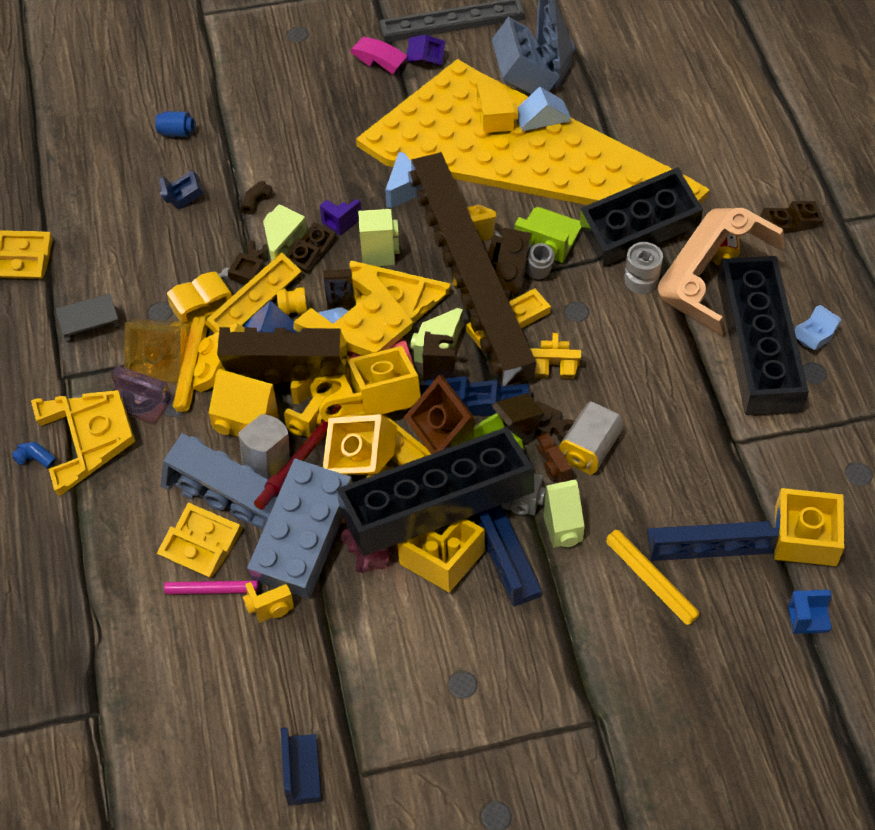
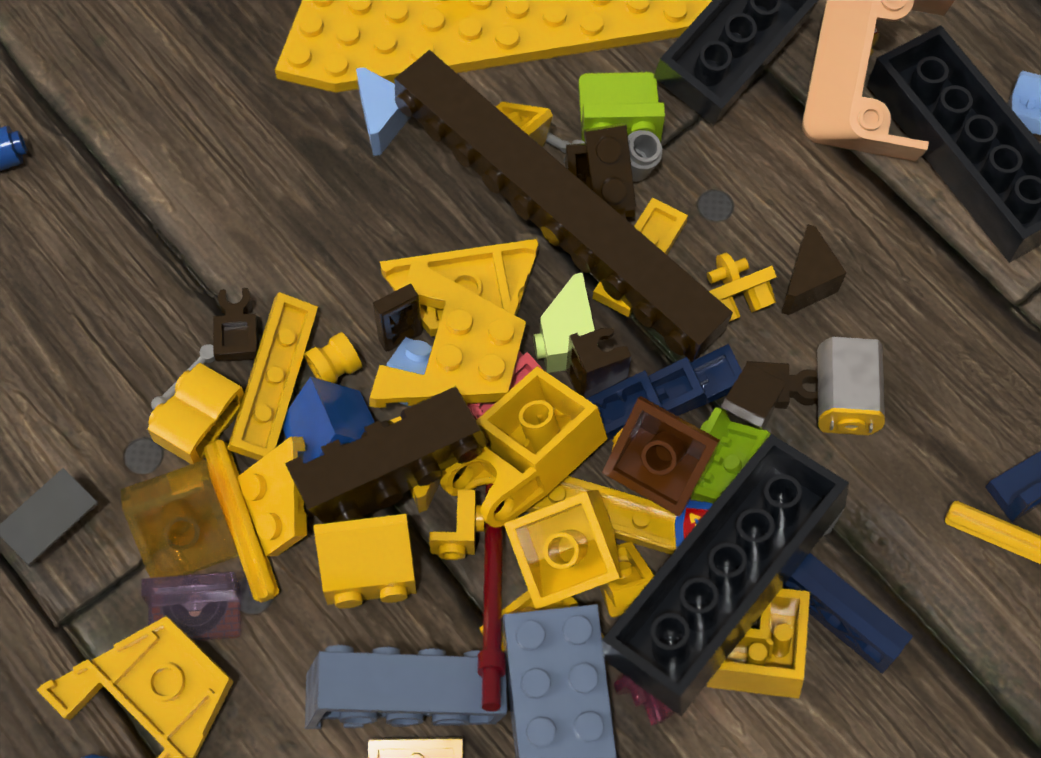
camera: 30 degrees left, 10 degrees up
dark blue bracket [159,170,204,209] -> none
flat silver piece [239,414,290,480] -> none
dark brown arm [241,181,273,214] -> none
yellowish green slope [263,204,307,262] -> none
dark brown slope [286,222,338,272] -> none
dark purple panel [320,199,362,236] -> none
yellowish green brick [358,209,400,266] -> none
reddish brown plate [537,433,572,483] -> none
yellowish green slope [544,480,585,548] -> none
light grey wheel [624,242,663,294] -> none
none -> dark brown slope [781,224,846,315]

